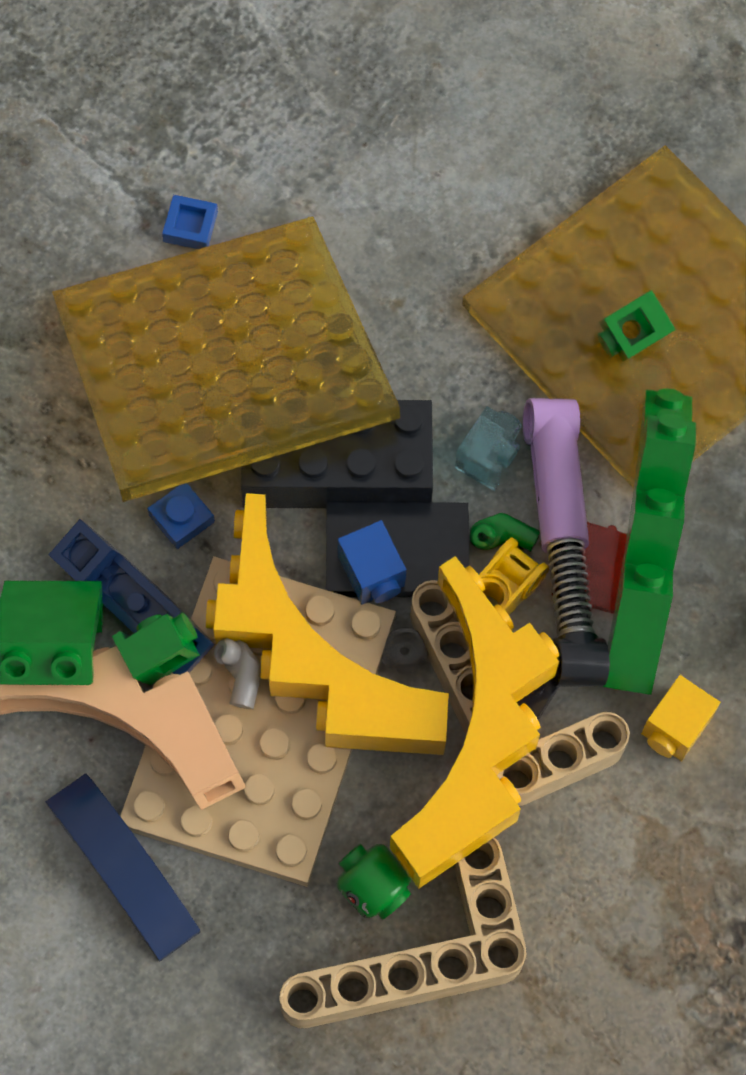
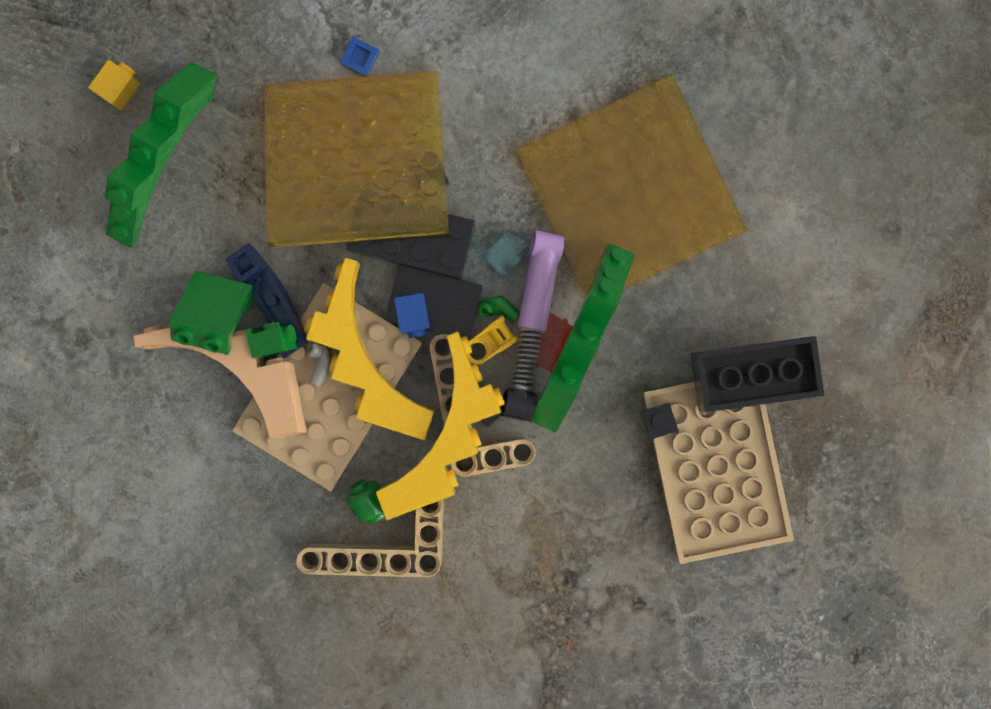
camera: 15 degrees right, 20 degrees up
dark blue slope [45,773,201,962] -> none
blue plate [147,481,215,549] -> none
green brick [597,290,676,362] -> none
yellow brick [641,675,721,762] -> none

